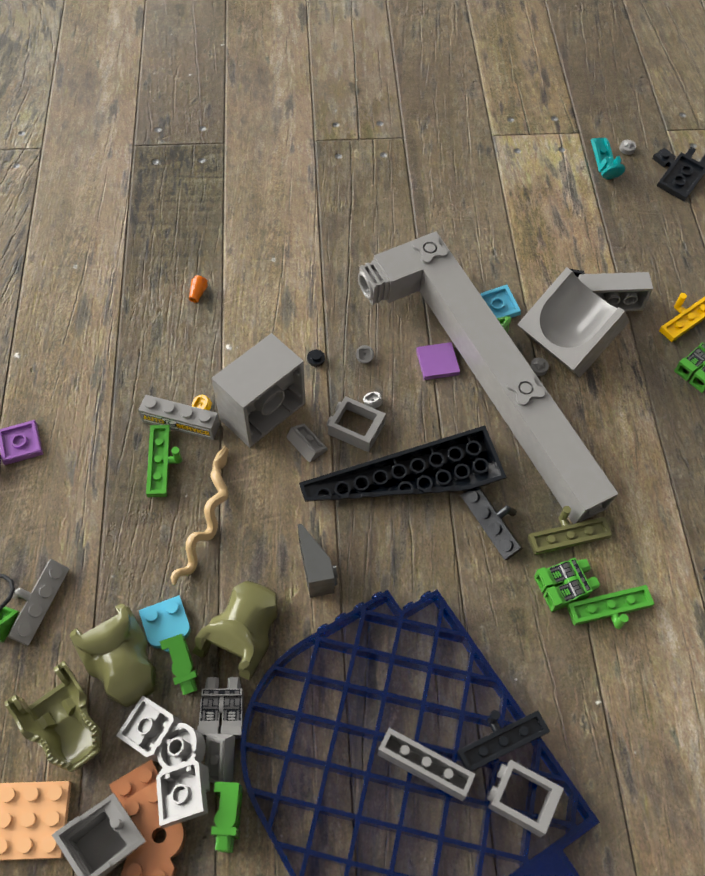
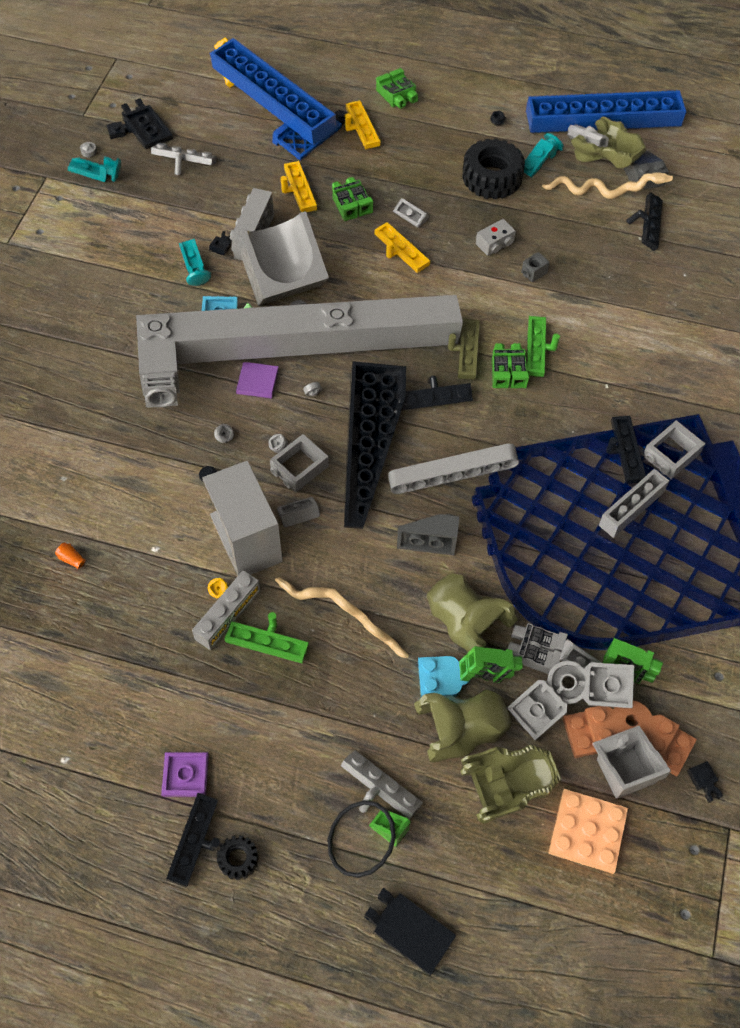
camera: 70 degrees left, 0 degrees up
none -> light grey plate [151,143,217,175]
none -> teal piece [179,239,211,286]
none -> light grey tile [303,382,322,396]
none -> yellow plate [374,222,430,273]
none -> light grey beam [388,443,519,494]

